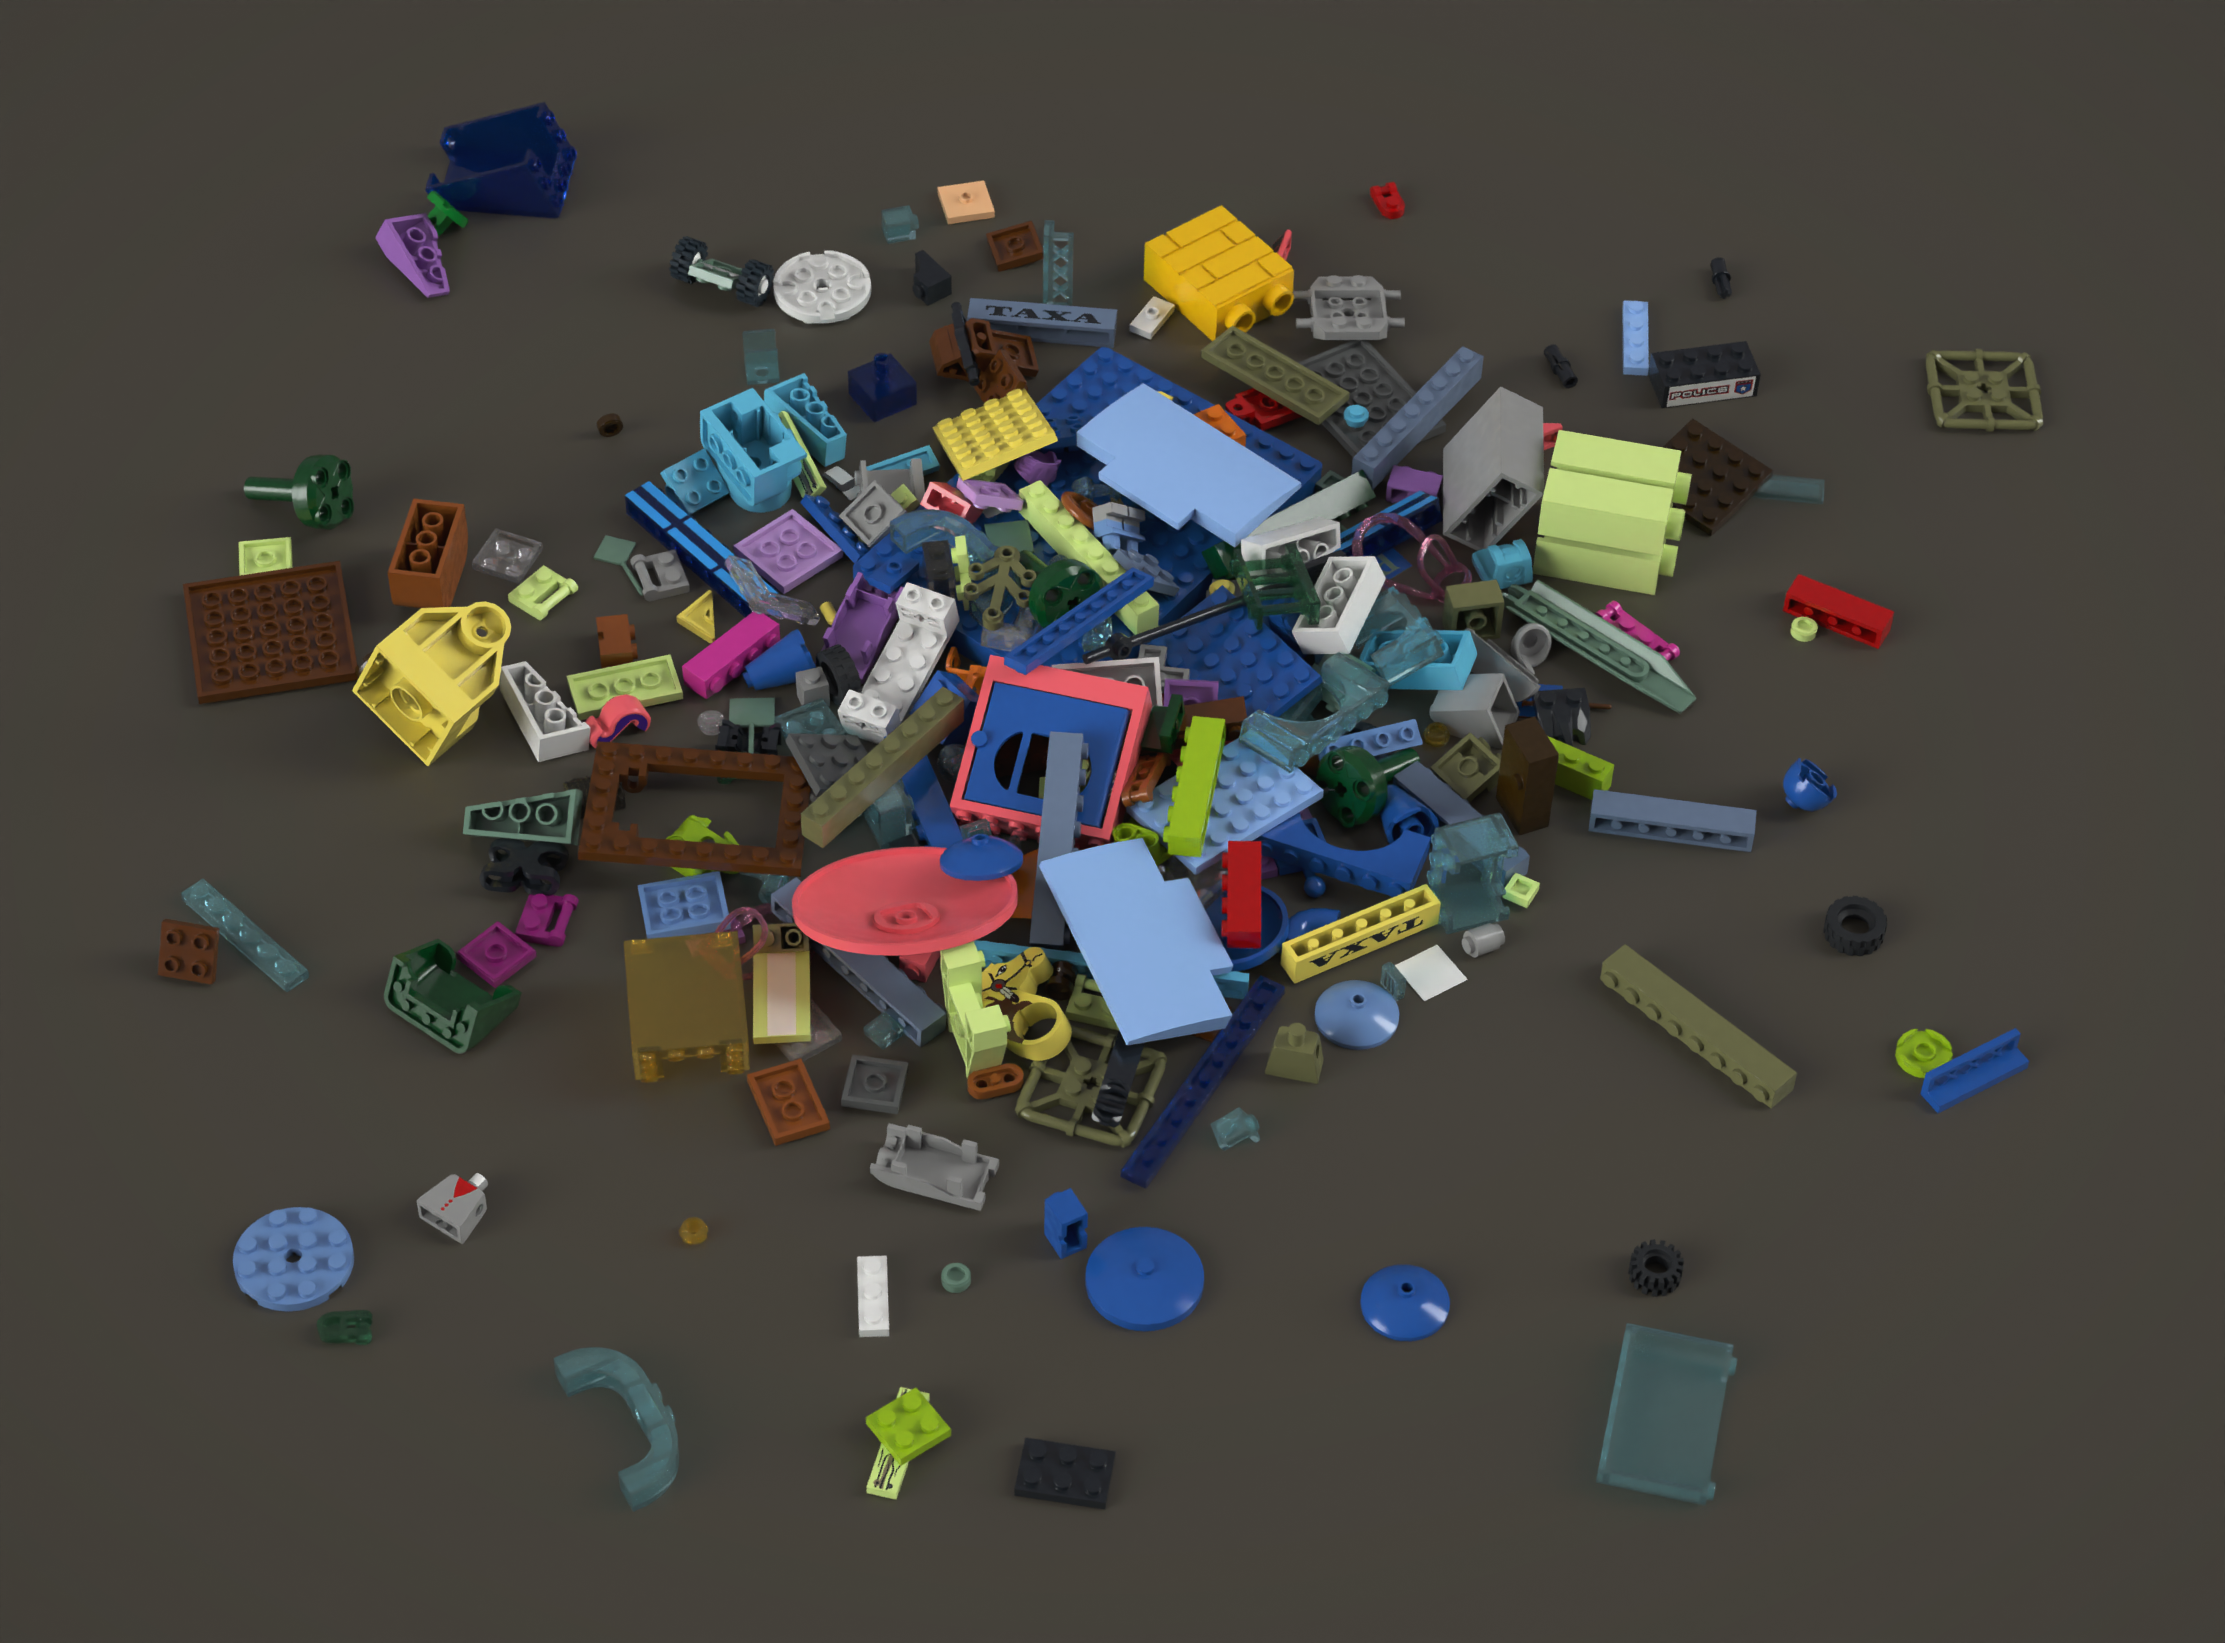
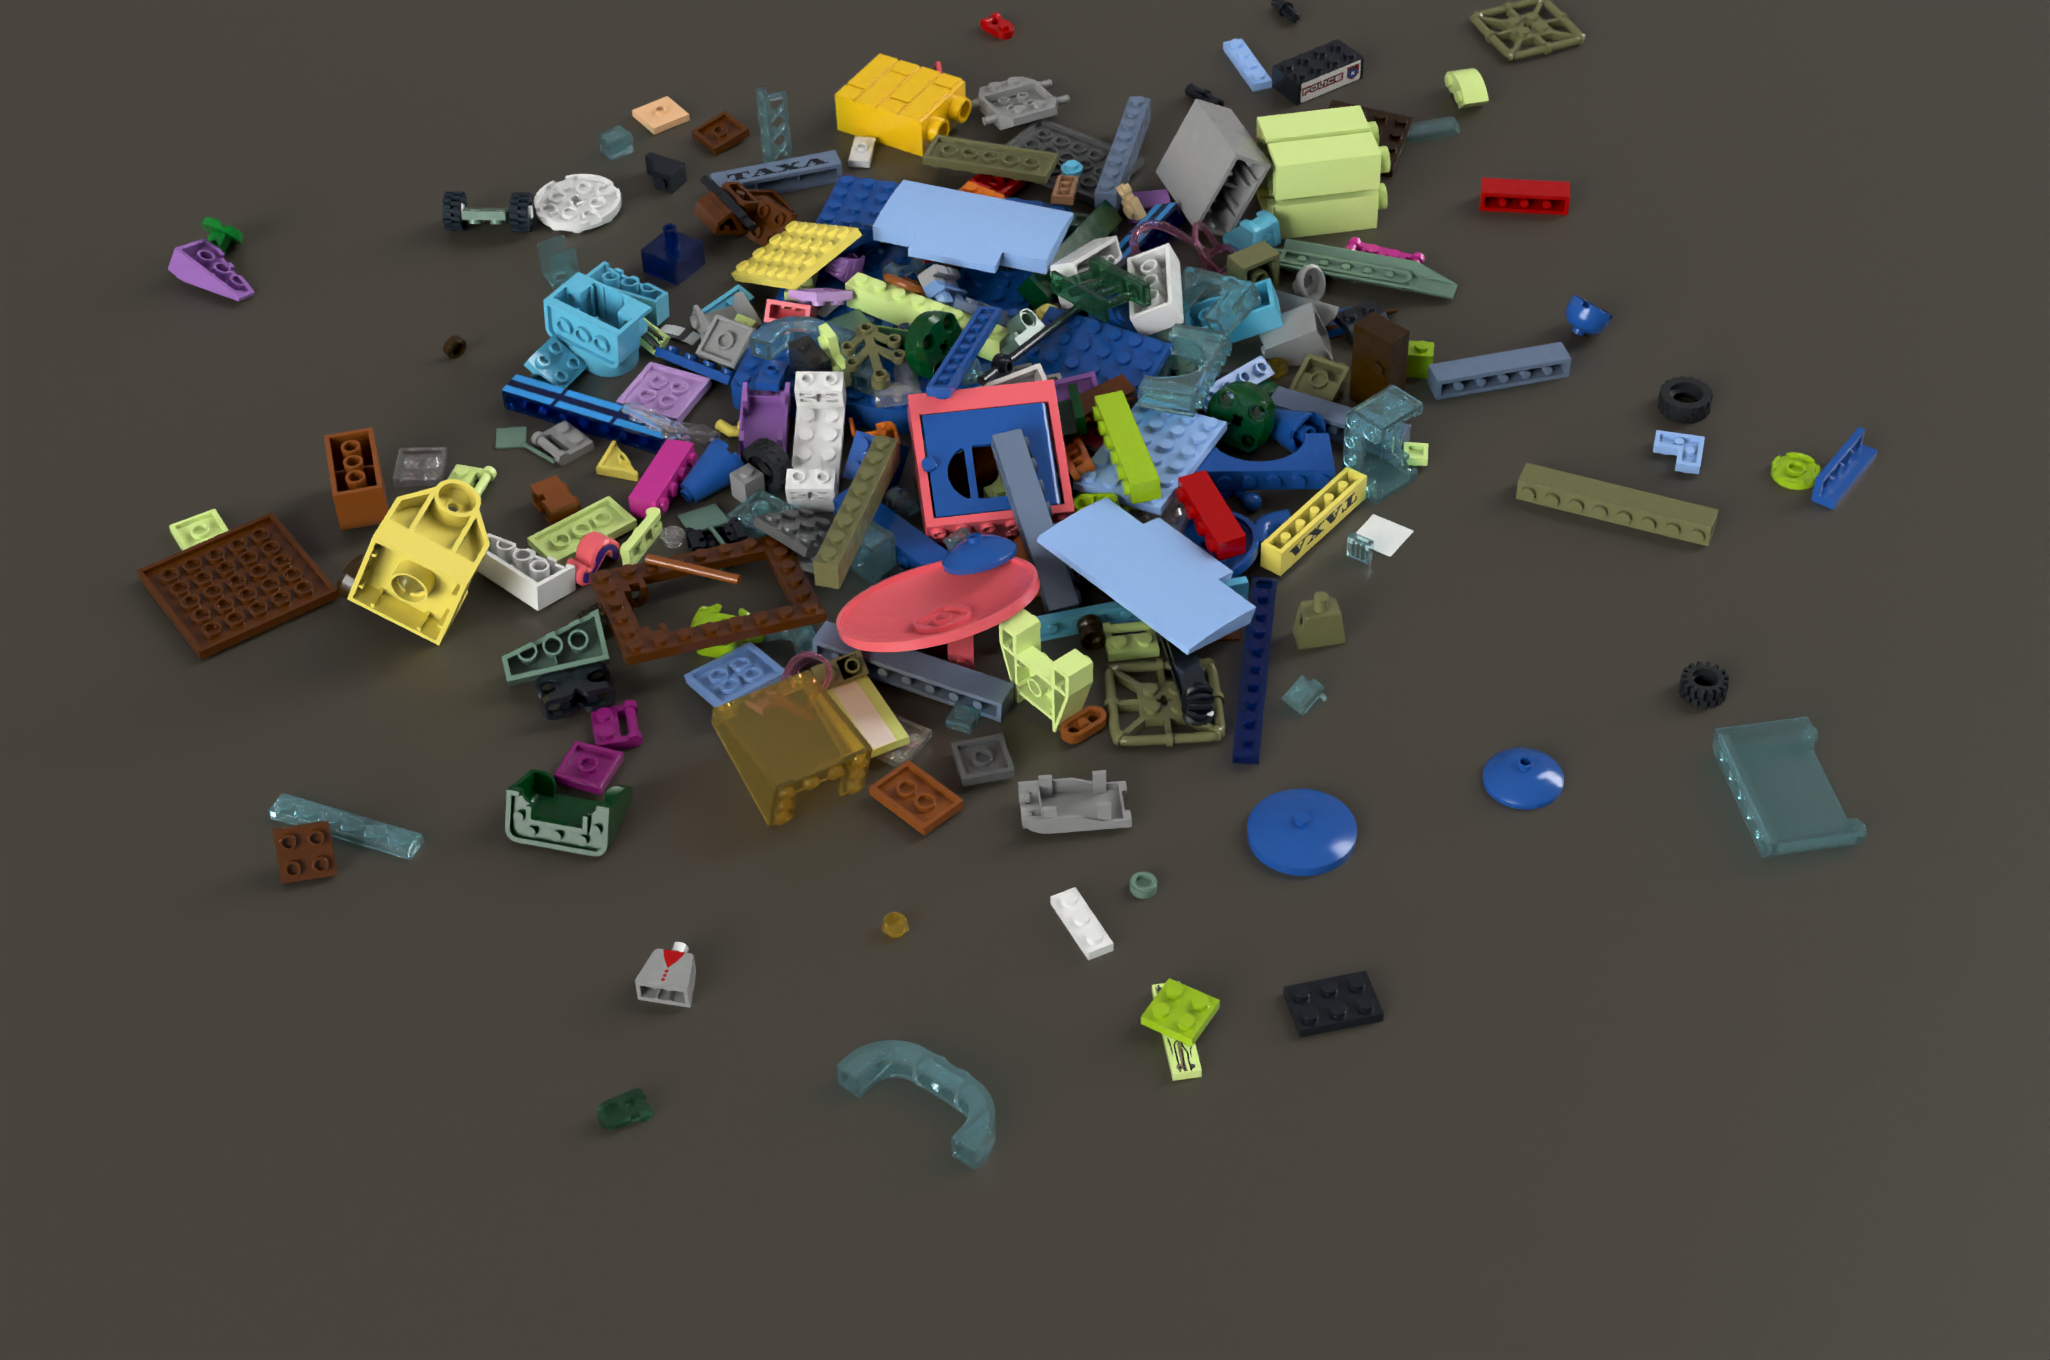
camera: 20 degrees left, 5 degrees down
medium blue plate [233,1207,354,1311] -> none
dark green piece [244,454,354,530] -> none
clear blue windscreen [425,102,577,219] -> none
light yellow animal [982,947,1072,1061] -> none
blue brick [1044,1188,1088,1259] -> none
medium blue dish [1315,980,1399,1050] -> none
light grey brick [1462,923,1505,958] -> none
yellowish green tile [1790,617,1818,642] -> none
none -> yellowish green plate [620,507,663,565]
none -> dark orange bar [645,554,741,585]
none -> sand green plate [1000,309,1045,355]
none -> medium nougat tile [1051,175,1079,205]
none -> tan plate [1116,183,1147,220]
none -> yellowish green brick [1445,68,1489,109]
none -> light blue plate [1653,430,1705,474]

